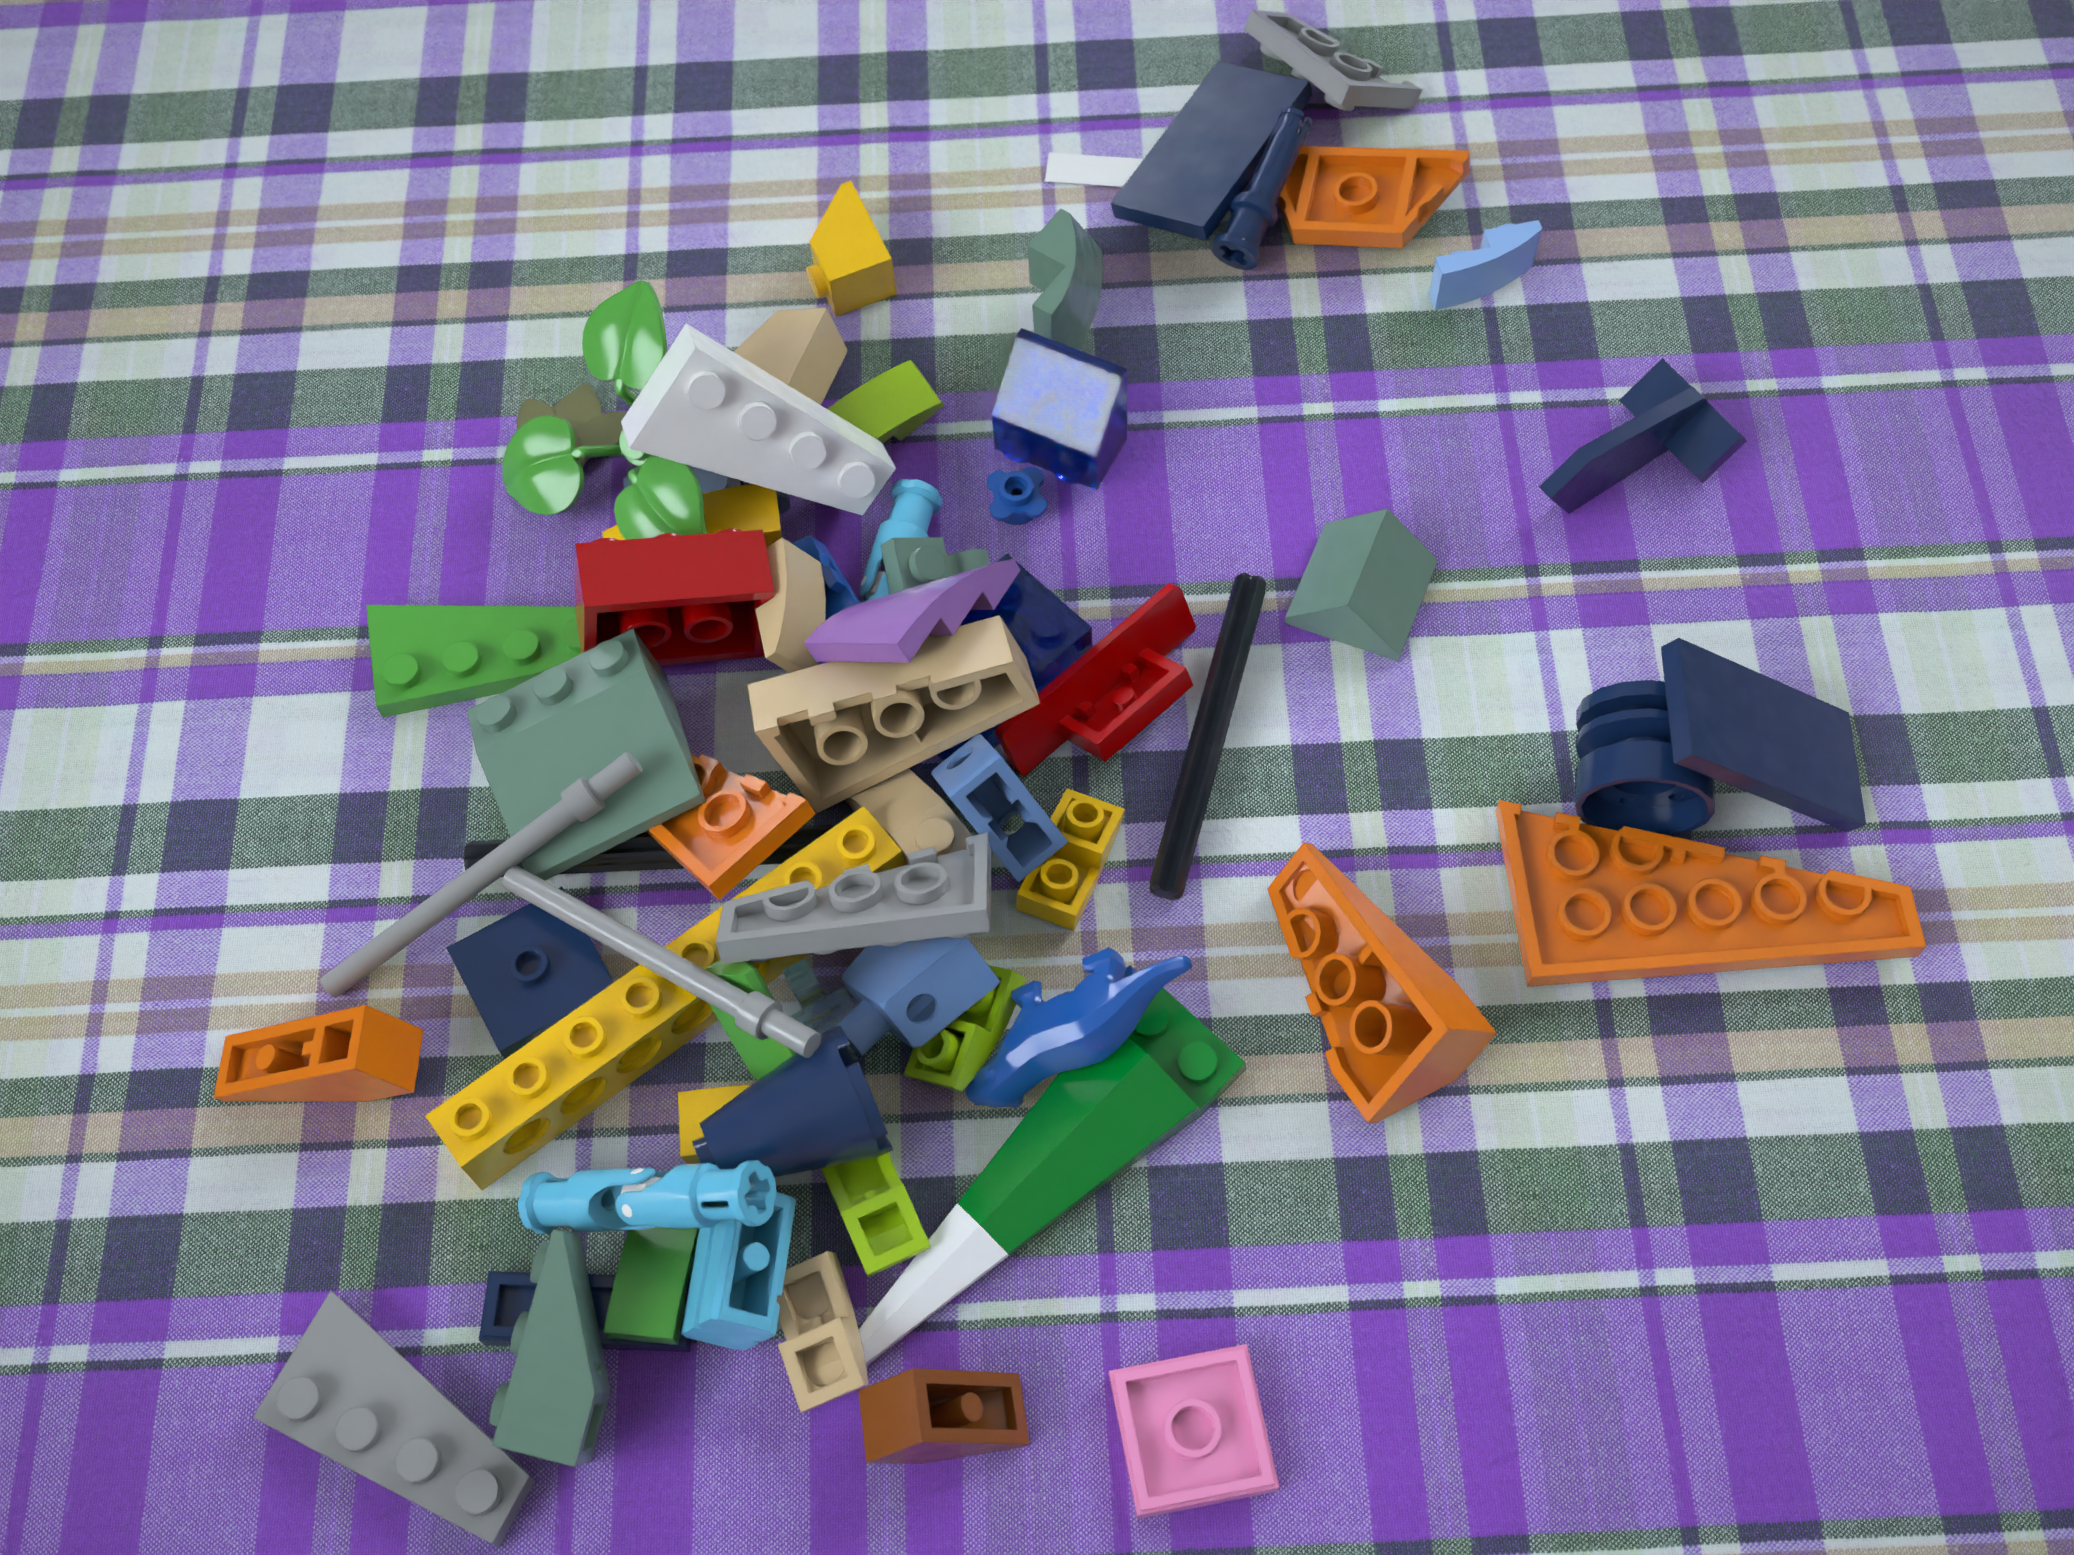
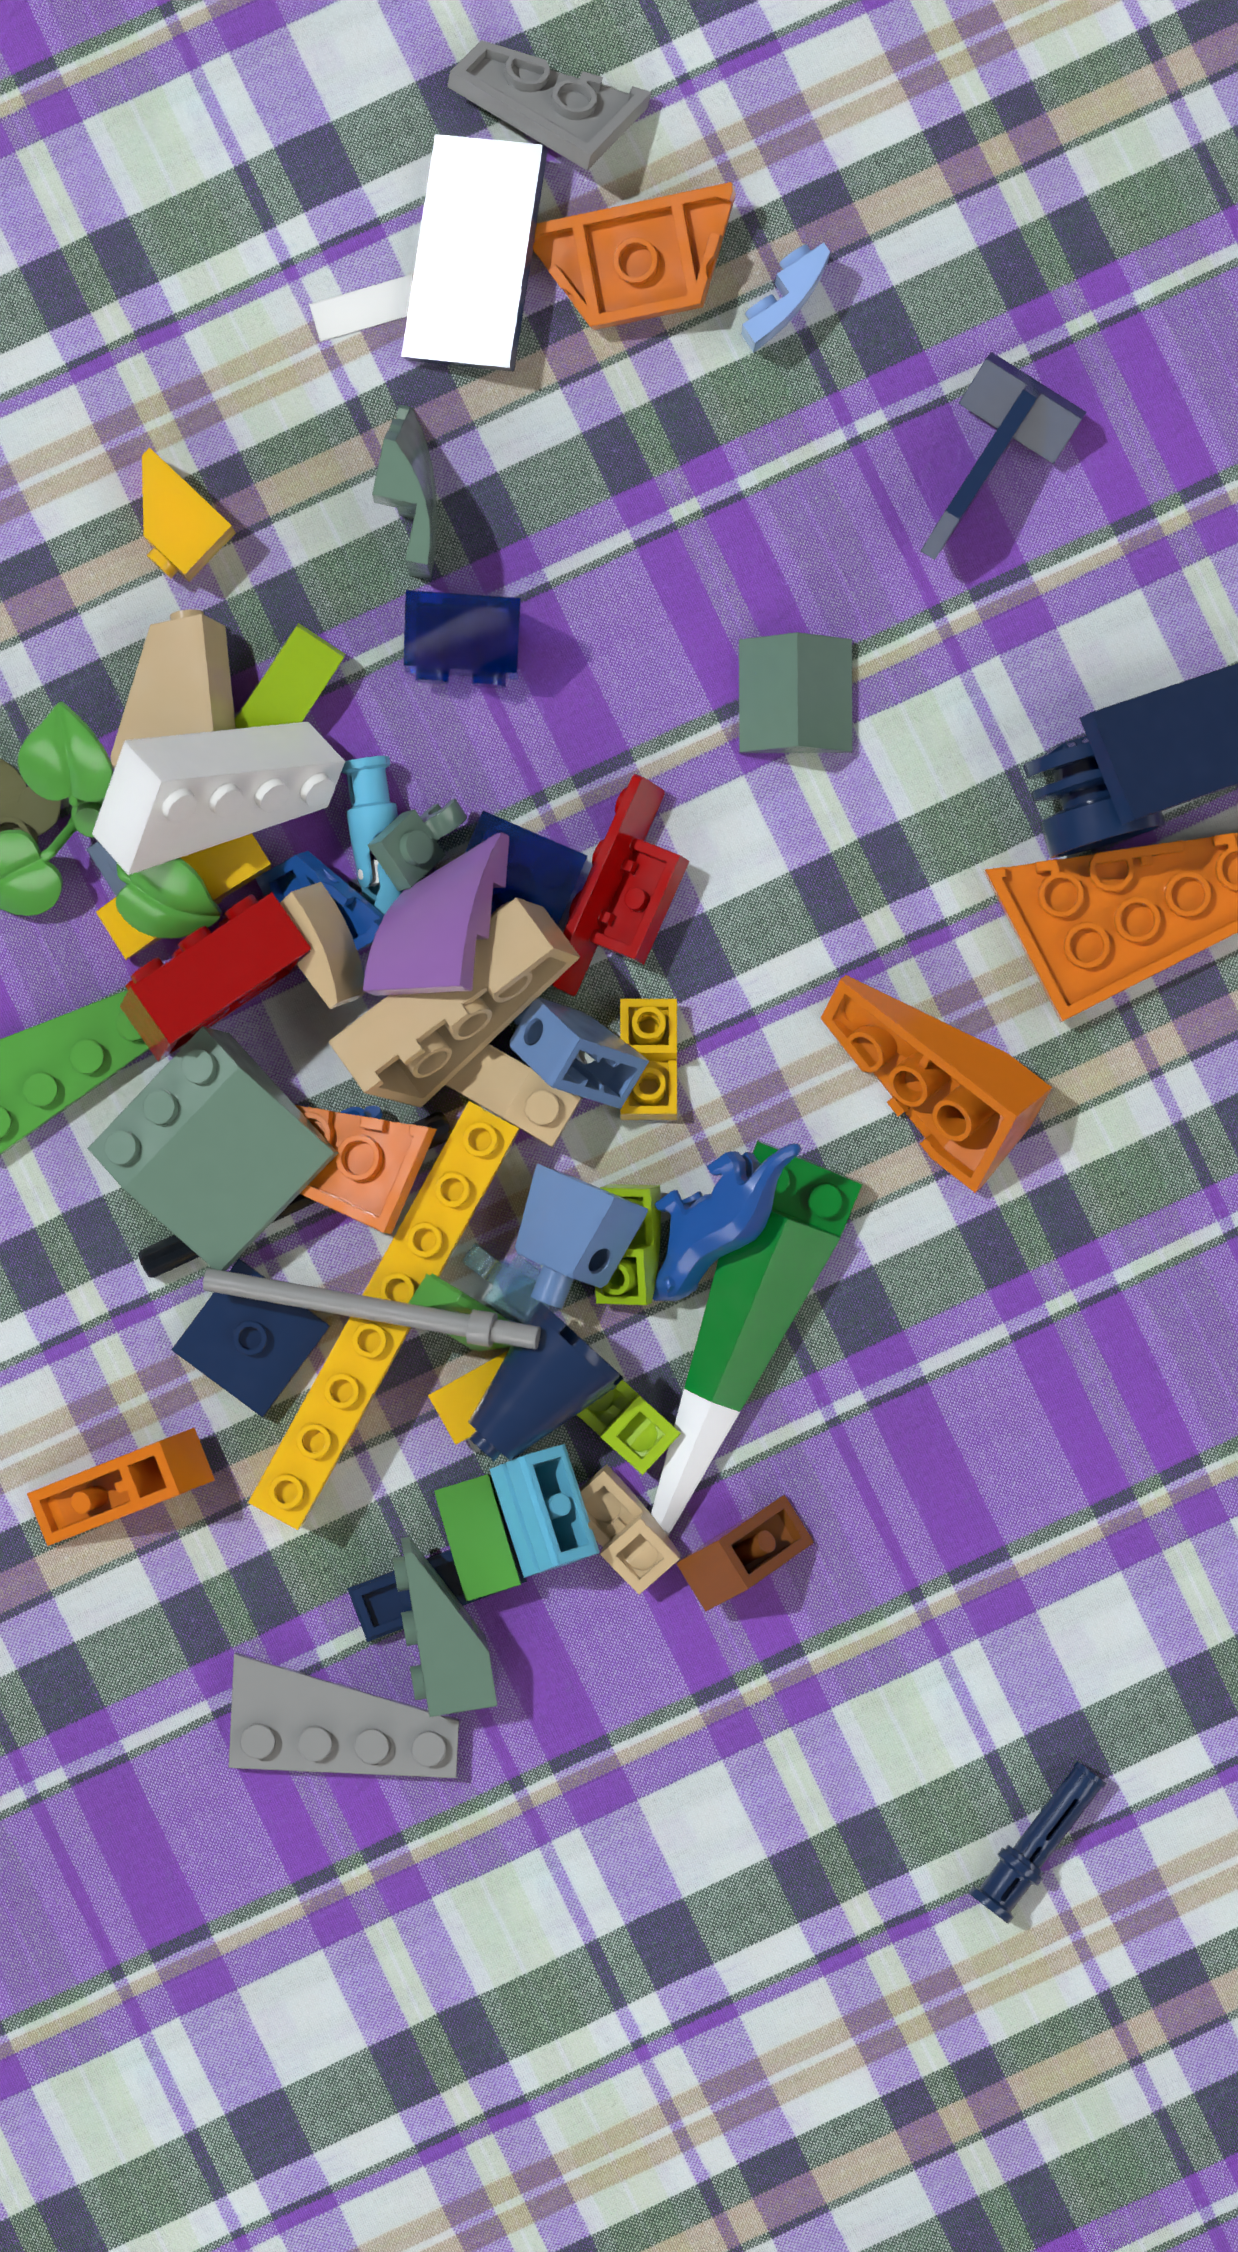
camera: 30 degrees left, 25 degrees up
light grey bar [320,751,643,998] -> none
medium azure piece [518,1160,777,1234] -> none
light grey wing [716,832,992,964] -> none
blue plate [986,467,1047,525] -> none
bright pink tile [1109,1344,1279,1519] -> none
black axle [1149,573,1266,901] -> none
dark blue pin [1211,107,1313,270] -> none

